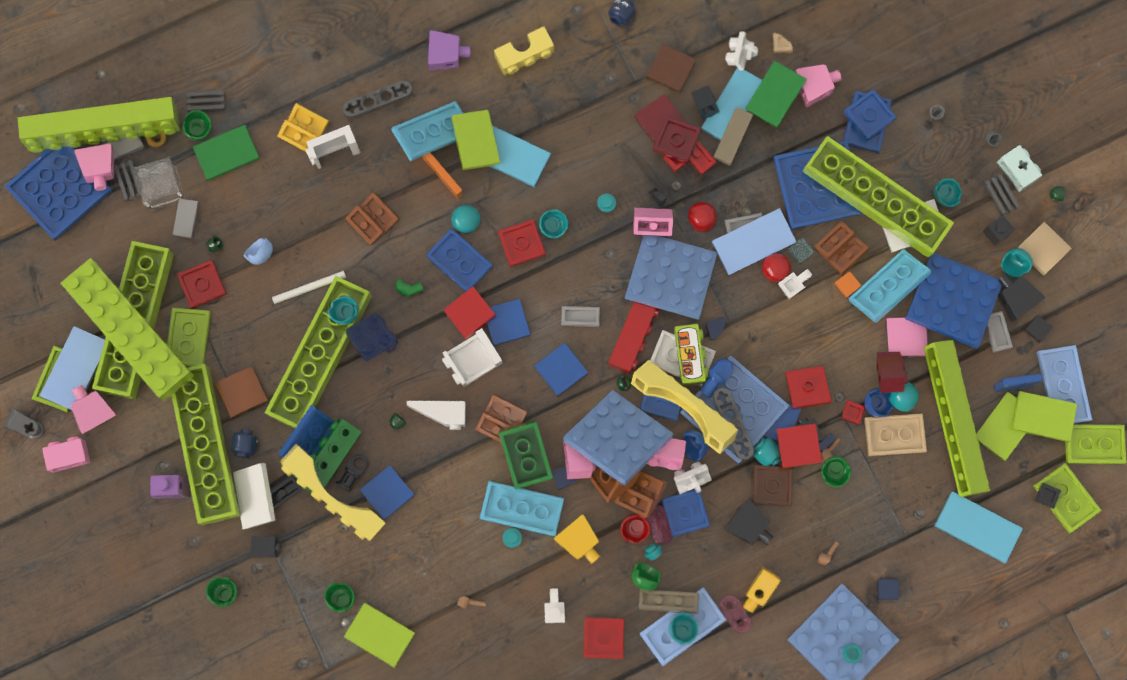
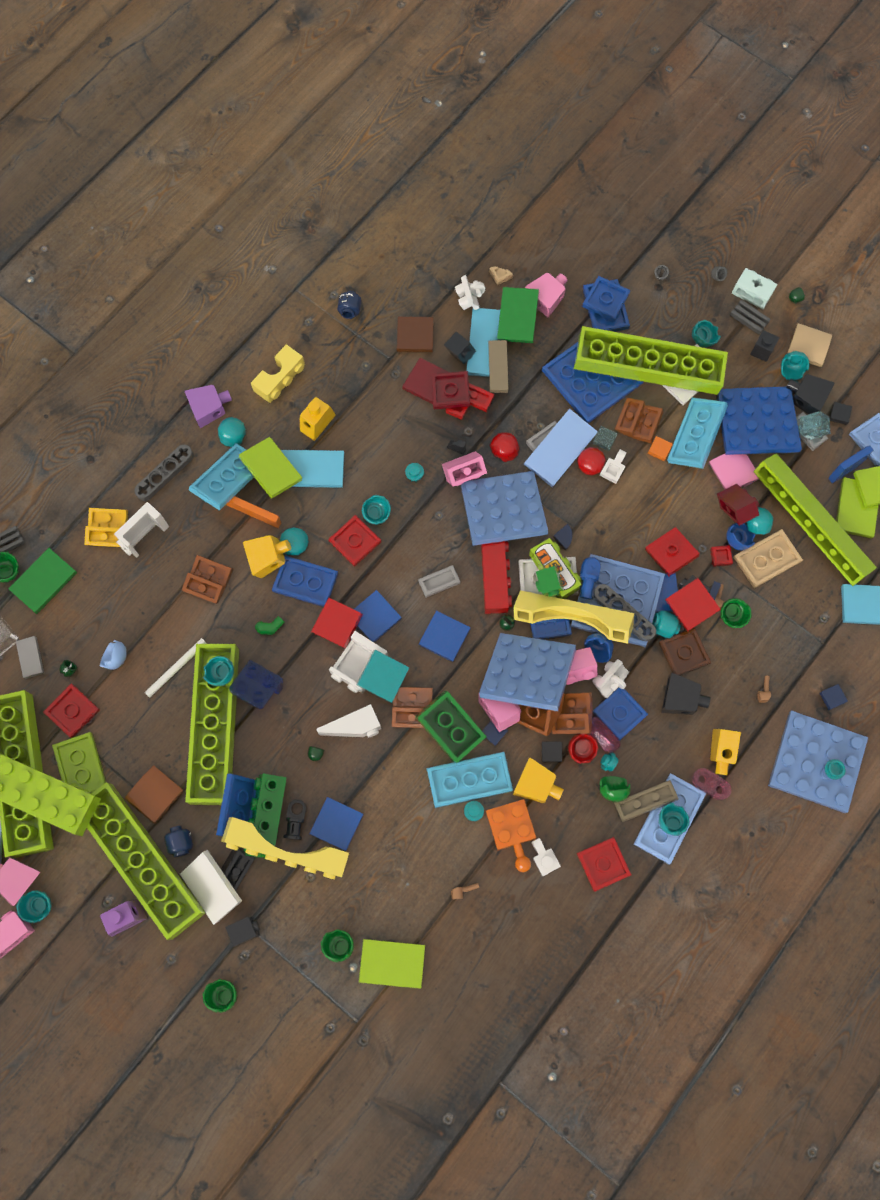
camera: 25 degrees left, 5 degrees down
none -> teal hair [16,890,52,923]
none -> teal hair [218,417,246,447]
none -> yellow torso [243,535,291,578]
none -> yellow torso [300,397,336,441]
none -> teal tile [356,650,409,703]
none -> orange plate [486,799,536,872]
none -> green brick [536,566,564,598]
none -> black tile [541,742,562,762]
none -> clear light blue brick [799,411,831,440]

